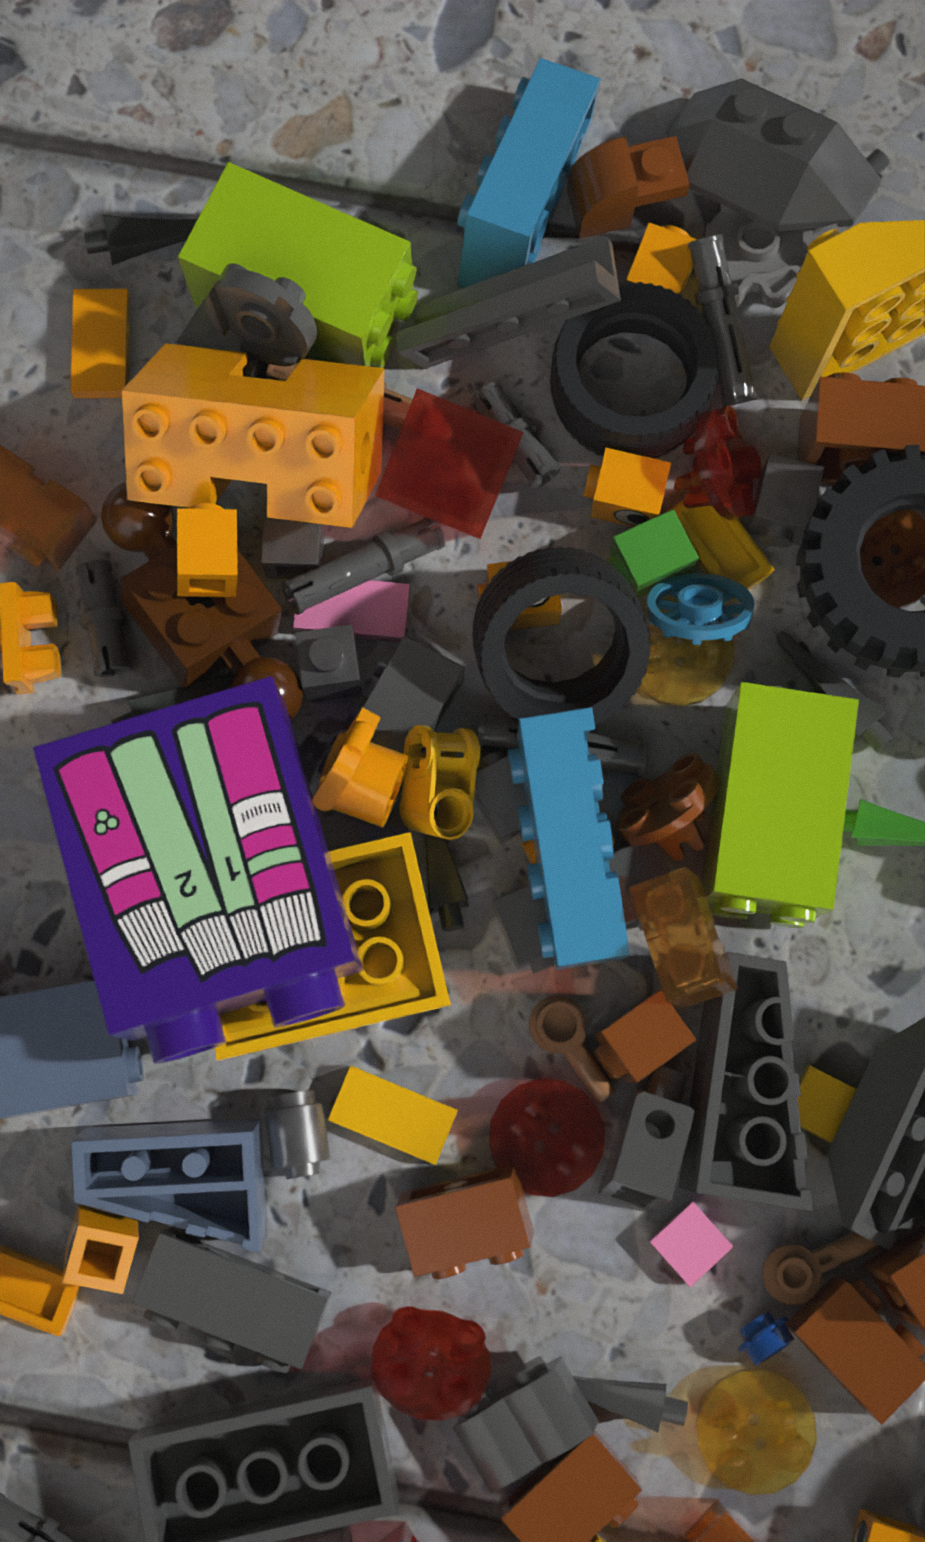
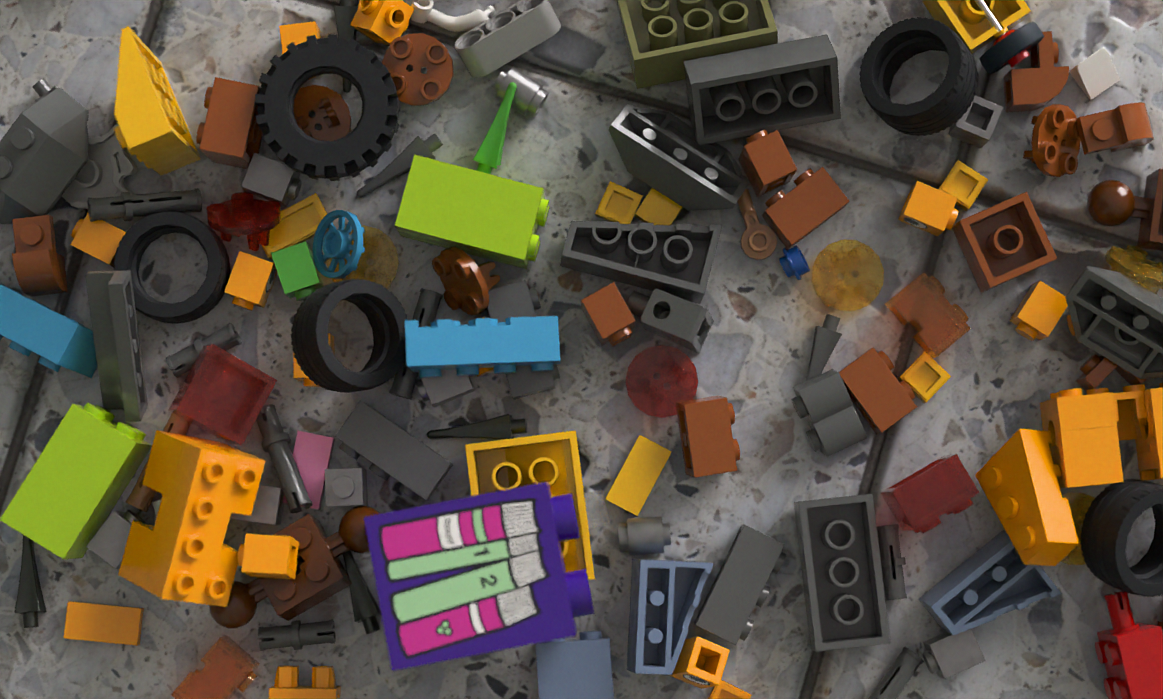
camera: 85 degrees left, 5 degrees up
dark grey plate [205,263,317,367] -> none
light orange piece [312,707,409,828] -> none
clear red plate [371,1306,491,1421] -> none
yellow piece [399,725,480,840] -> none
medium nougat plate [529,996,616,1104] -> none
clear orange brick [629,867,738,1009] -> none
bright pink tile [648,1200,733,1287] -> none
none -> yellow tile [595,181,643,224]

